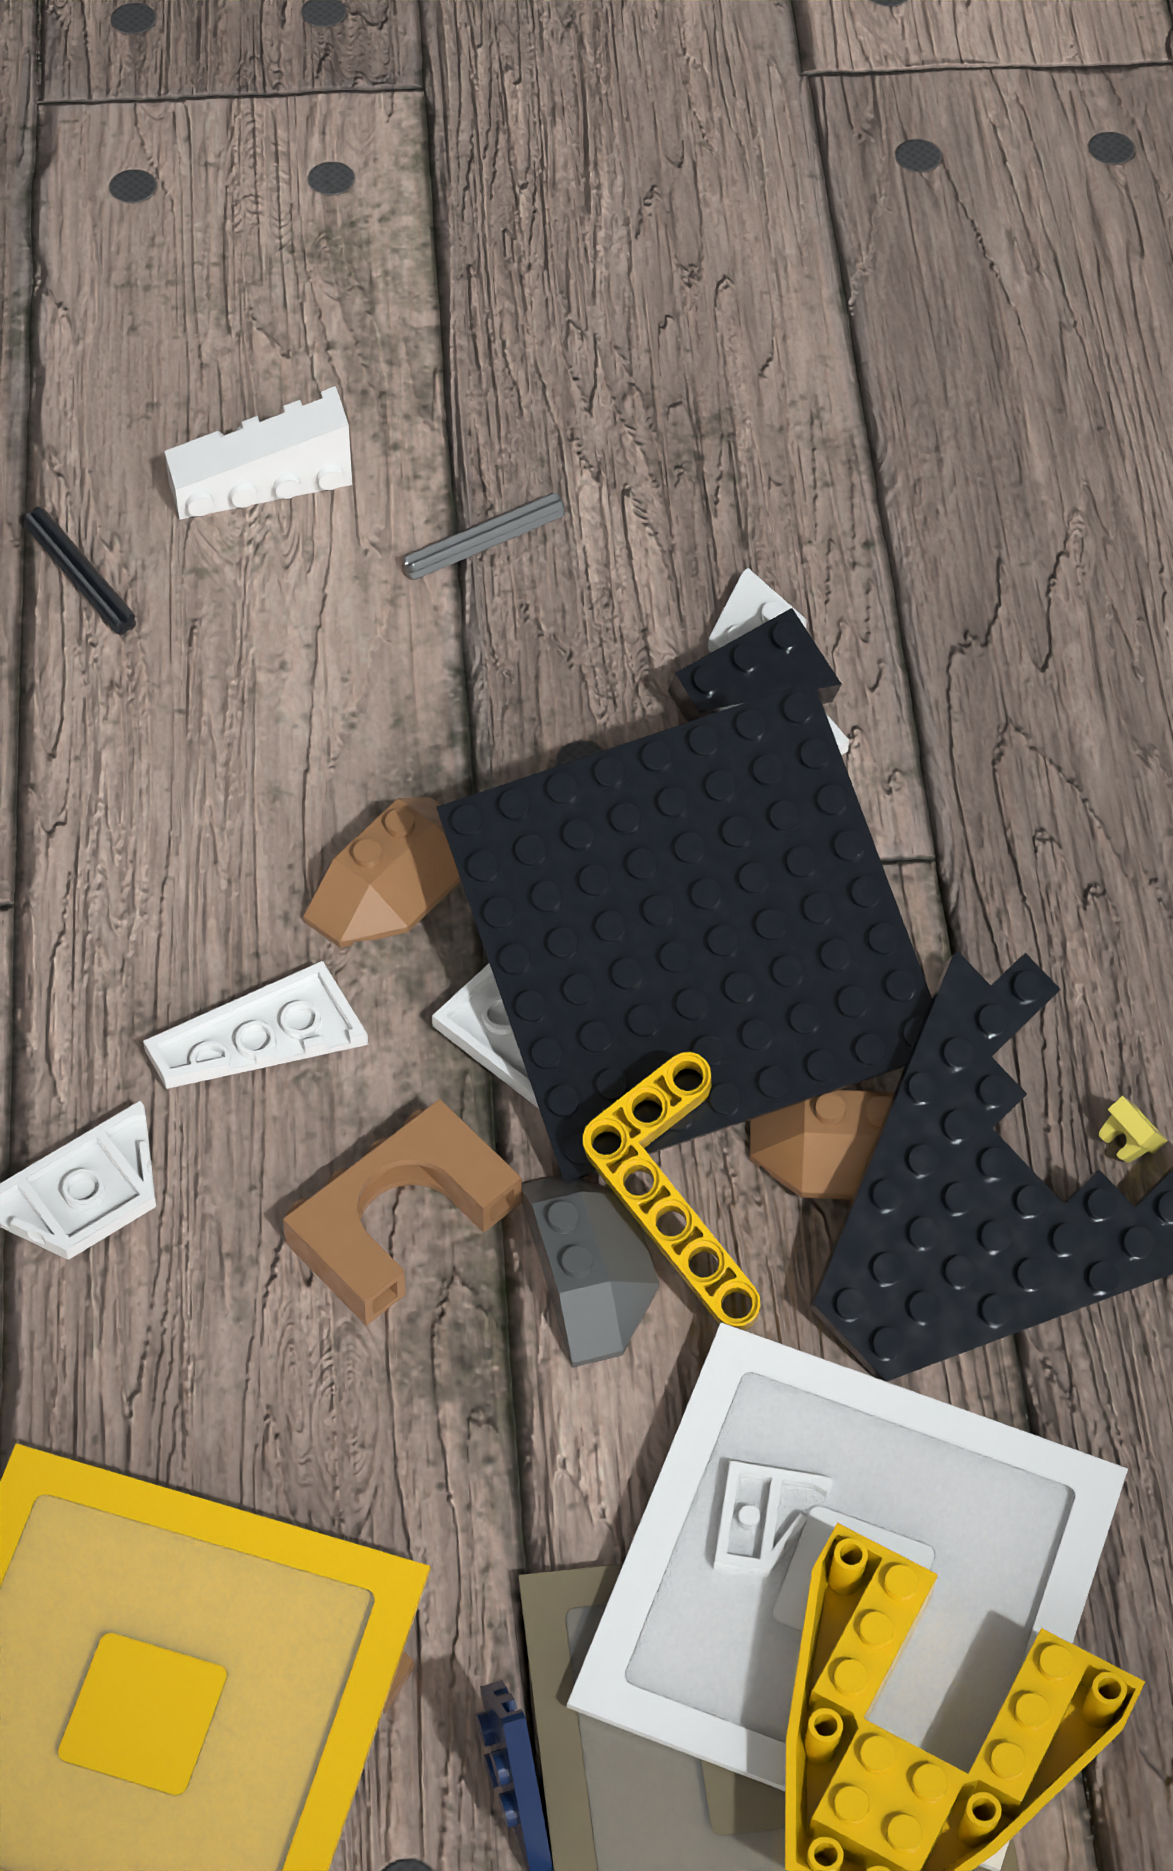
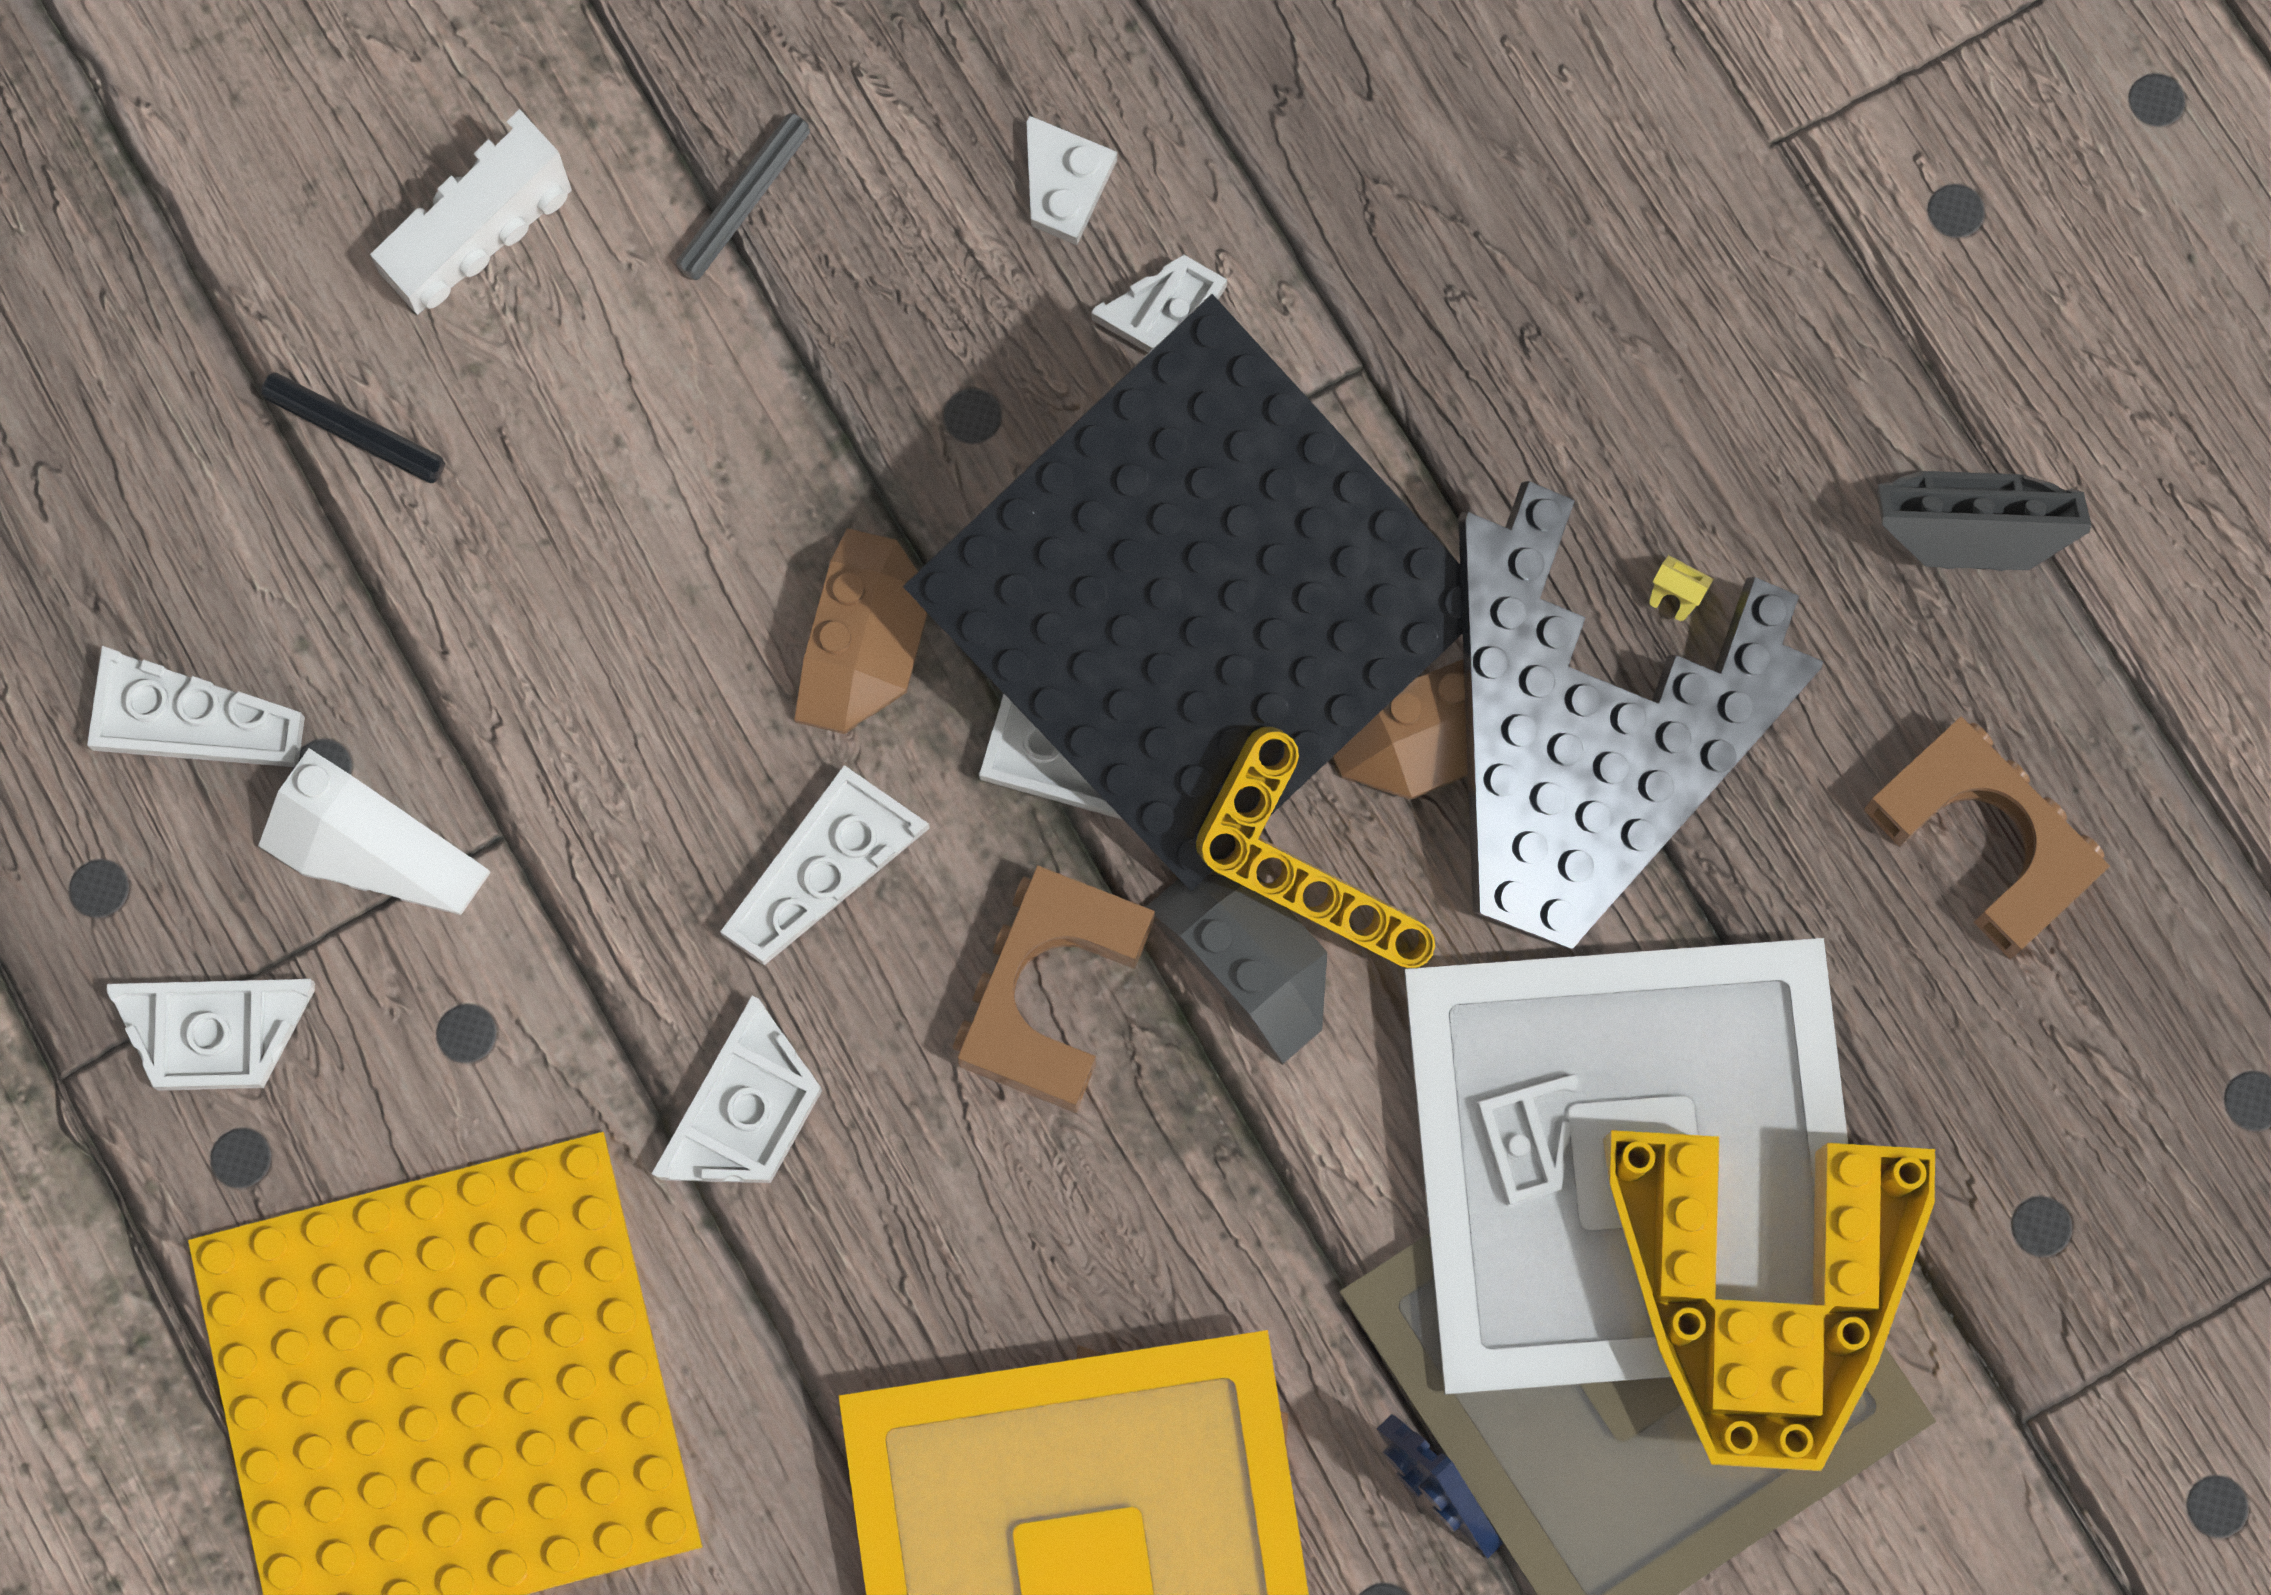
camera: 25 degrees left, 20 degrees up
black wedge [668,608,842,722] -> none

